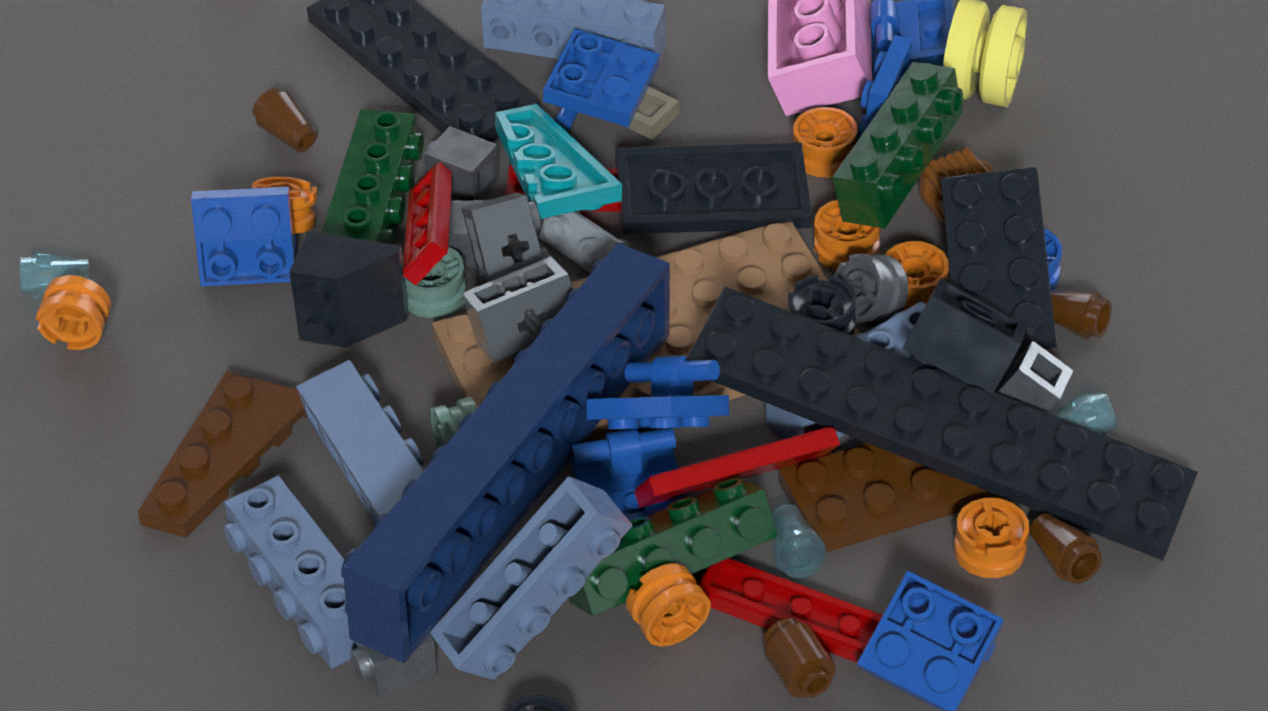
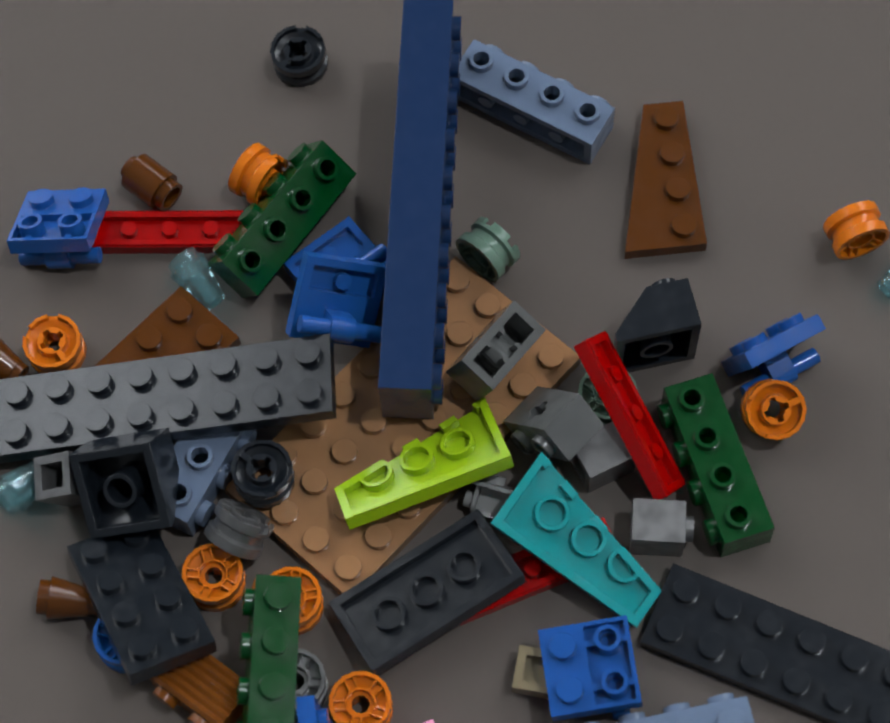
camera: 155 degrees right, 20 degrees up
reddish brown cone [252,88,317,152] -> none
sand blue brick [296,360,424,524] -> none
sand blue brick [430,476,633,680] -> none
red tile [634,427,840,508] -> none
none -> lime wing [334,396,514,530]

